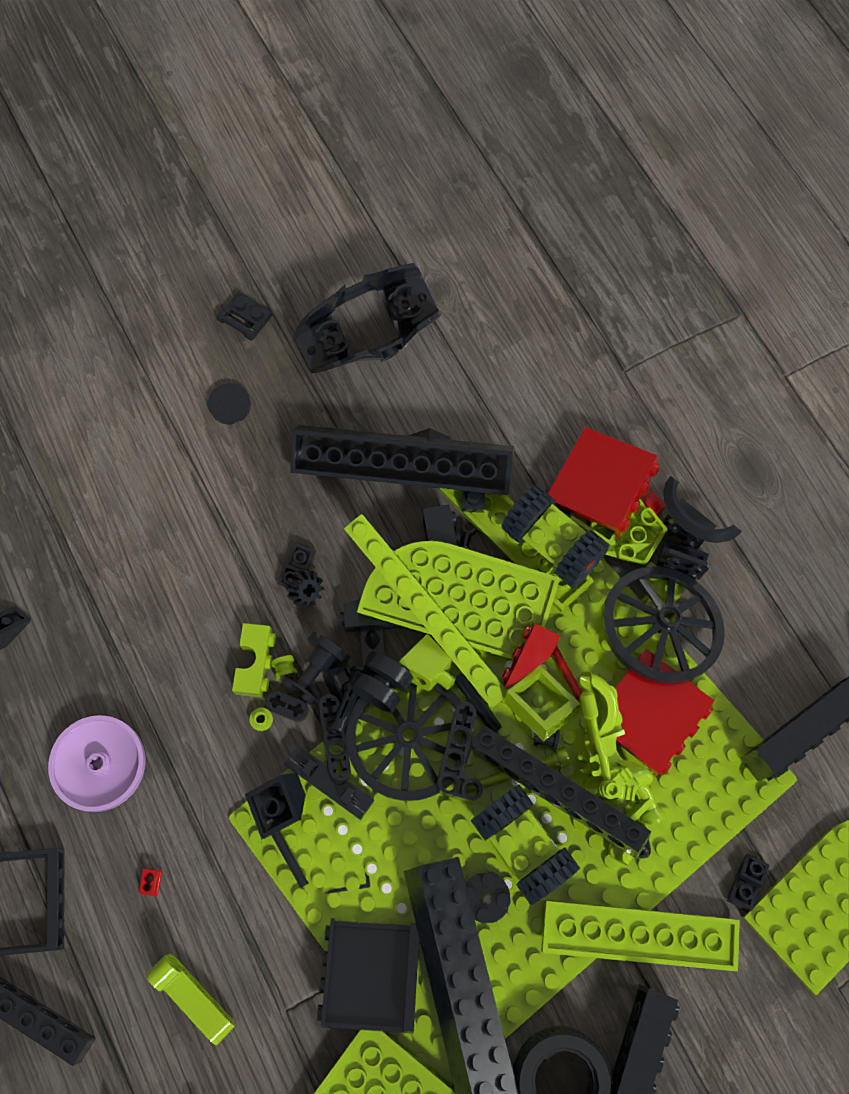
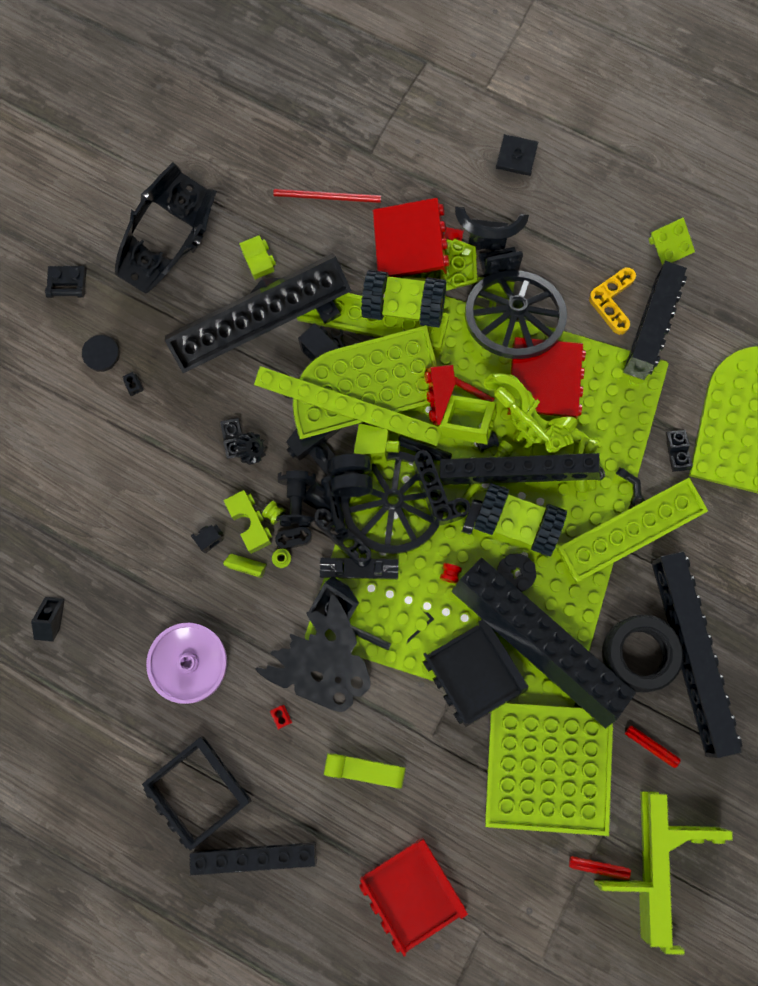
camera: 30 degrees left, 5 degrees up
none -> black piece [122,372,144,396]
none -> black brick [190,524,223,553]
none -> lime slope [223,554,266,578]
none -> lime brick [239,235,276,280]
none -> black piece [256,594,371,712]
none -> red piece [273,189,381,203]
none -> red wheel [440,563,462,584]
none -> black beam [462,498,483,535]
none -> black plate [496,134,539,176]
none -> yellow beam [589,268,636,335]
none -> black arm [616,467,645,506]

